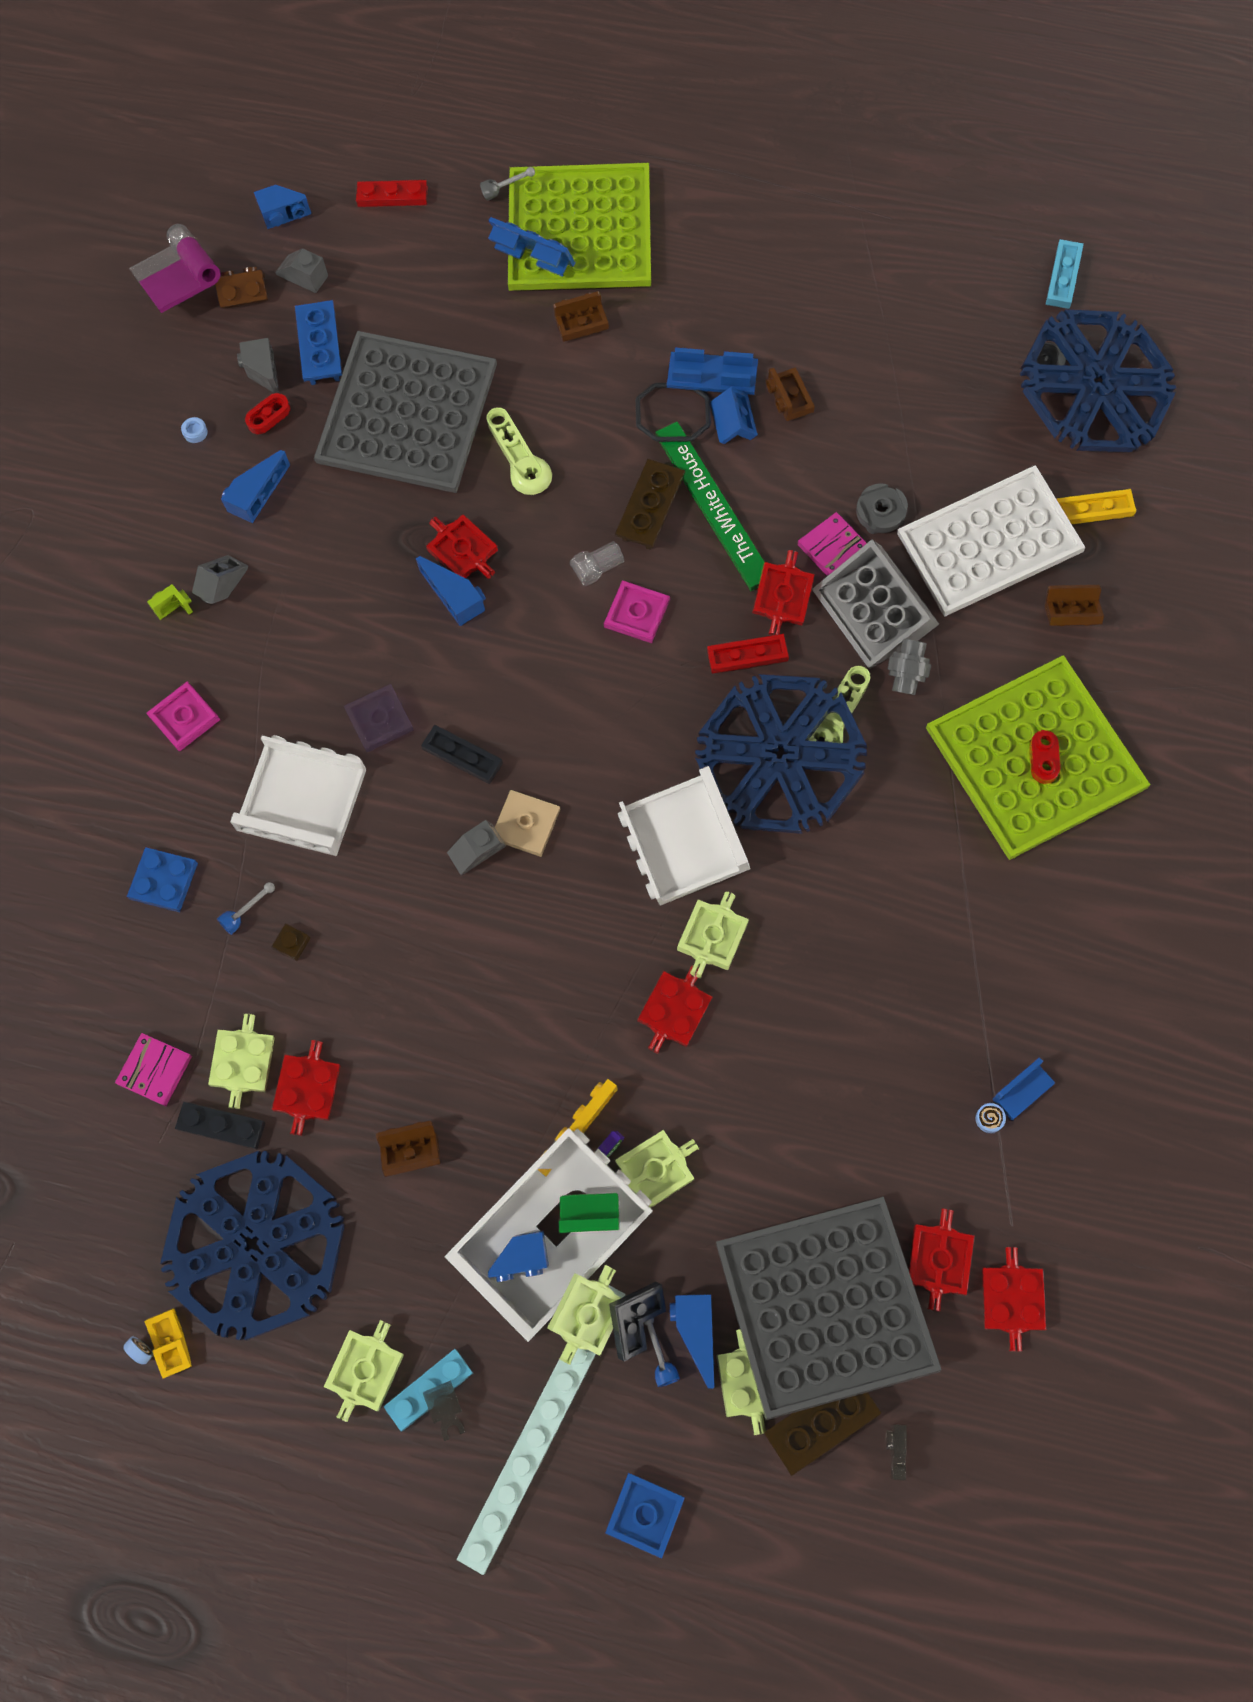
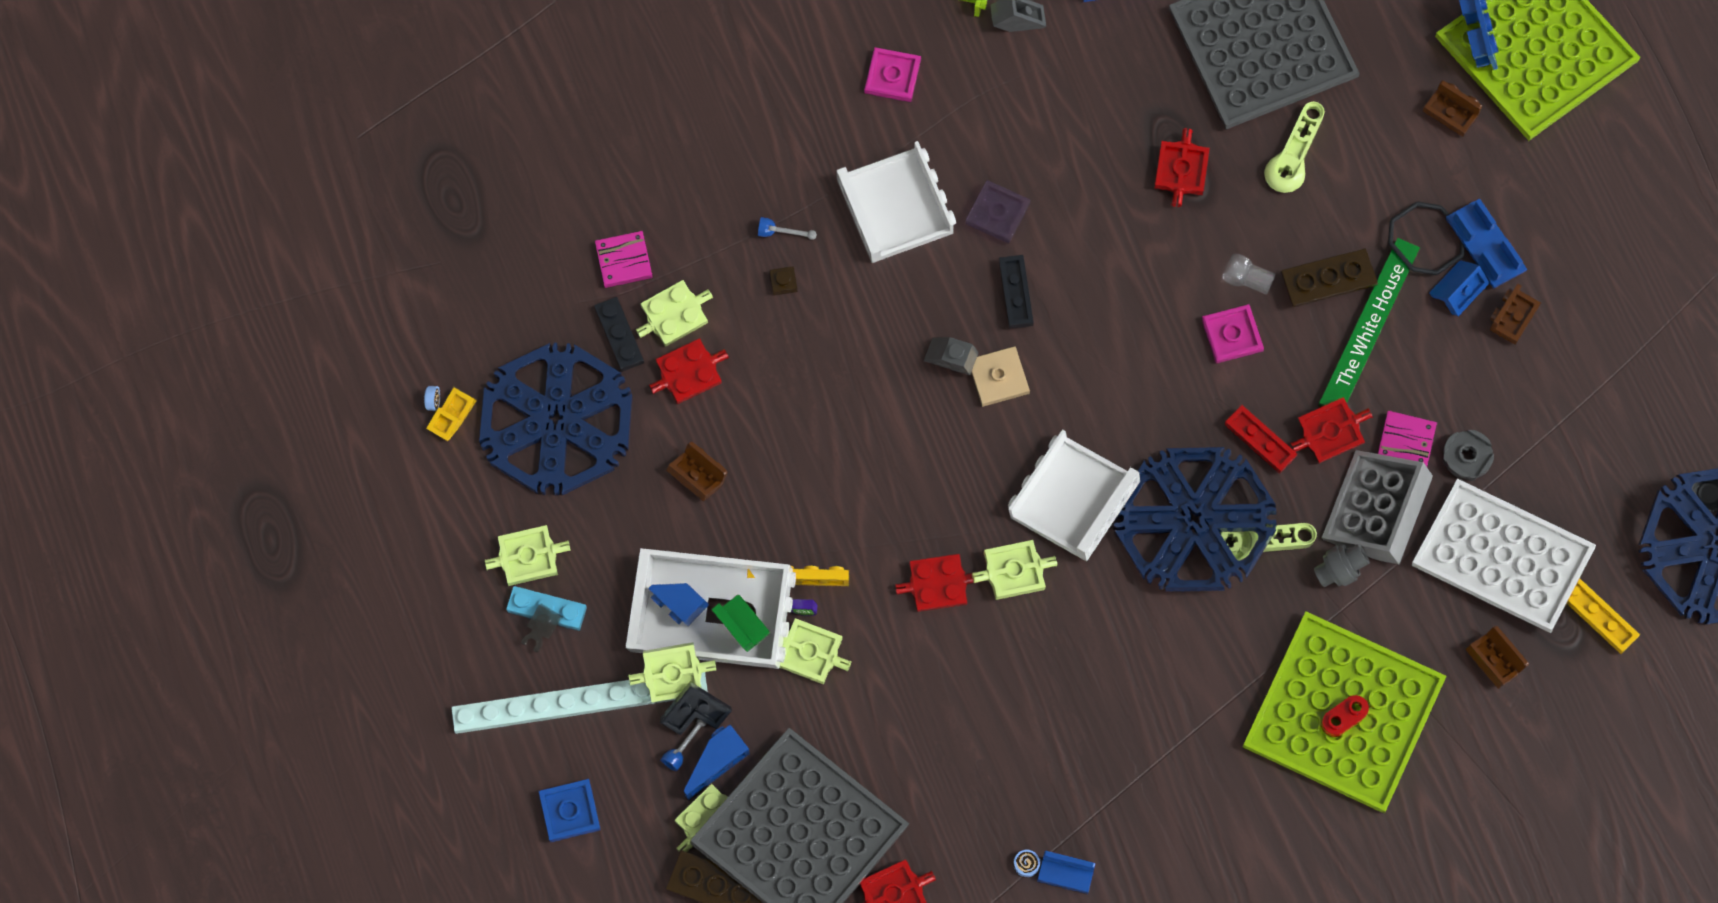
camera: 50 degrees right, 0 degrees up
blue plate [127,847,198,912] -> none
blue slope [416,556,486,626] -> none

